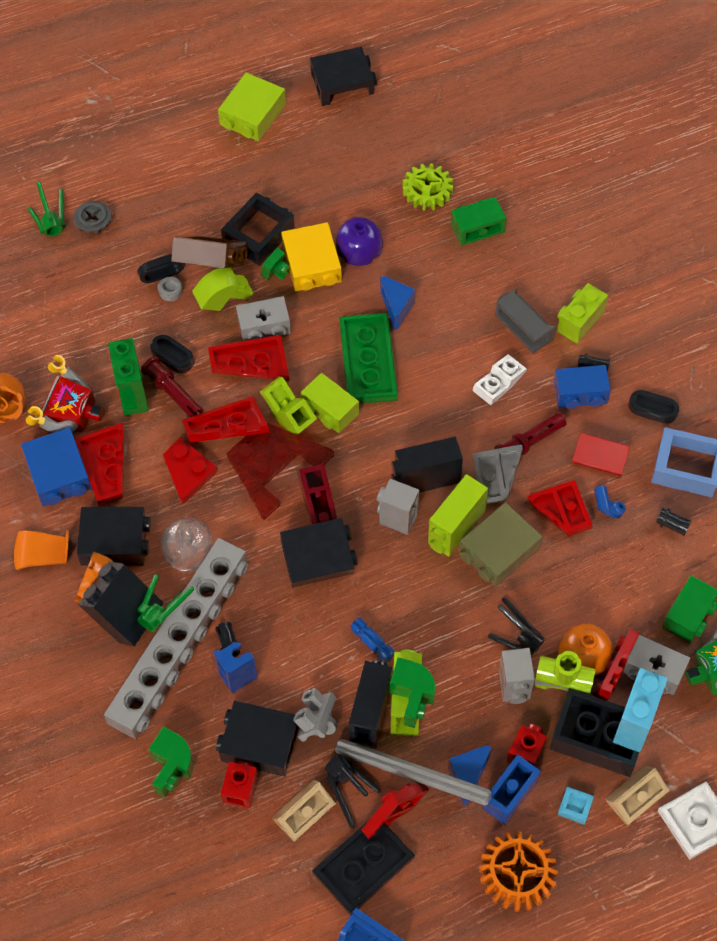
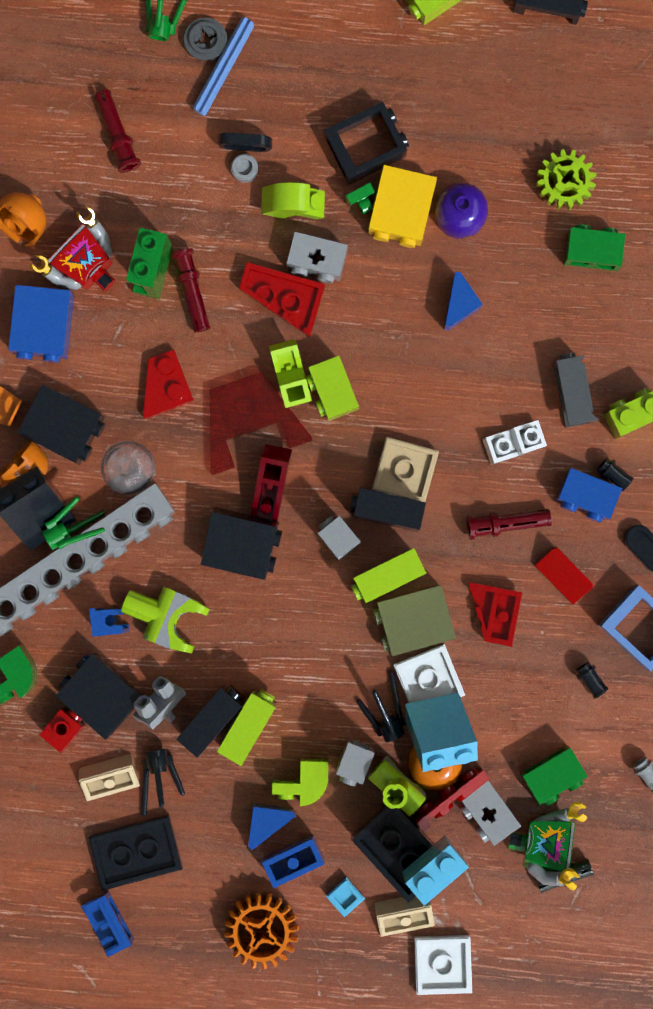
camera: 30 degrees right, 25 degrees up
red wing [74,422,124,506] -> none
black tile [150,335,194,373] -> none
window [171,235,248,268] -> none
red wing [181,396,270,443] -> none
black pin [215,622,241,657] -> none
light grey axle [335,739,492,806] -> none
green tile [339,313,398,404] -> none
blue axle [351,618,395,663] -> none
red wing [362,782,430,839] -> none
green brick [390,657,435,728] -> none
flat silver wing [472,445,523,504] -> none
red brick [507,724,547,766] -> none
blue arm [594,486,626,518] -> none
none -> dark red pin [94,89,141,173]
none -> lime connector [121,586,210,653]
none -> medium blue axle [193,17,254,116]
none -> lime brick [272,759,329,806]
none -> tan plate [372,437,439,502]
none -> white tile [393,644,465,703]
none -> medium azure brick [405,693,478,772]

